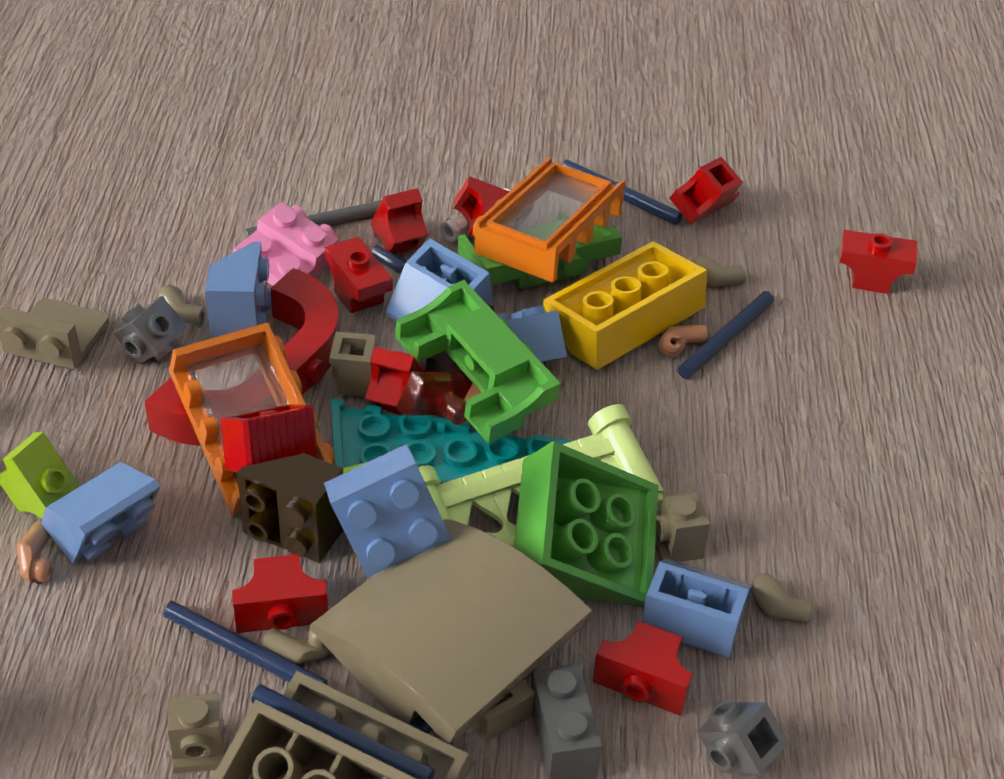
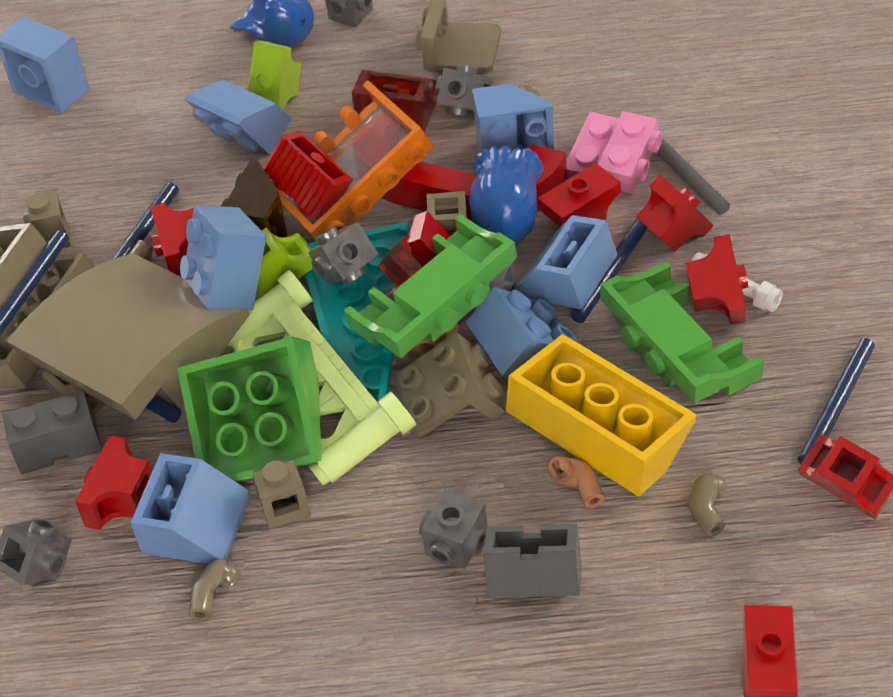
camera: 90 degrees right, 5 degrees up
orange window [472,157,626,283] -> none
dark blue bar [677,291,774,379] -> none
none -> flat silver brick [307,222,379,285]
none -> clear red slope [351,70,438,132]
none -> dark tan bracket [394,332,506,438]
none -> flat silver brick [419,489,487,569]
none -> blue piece [469,145,544,244]
none -> dark grey brick [483,524,582,599]

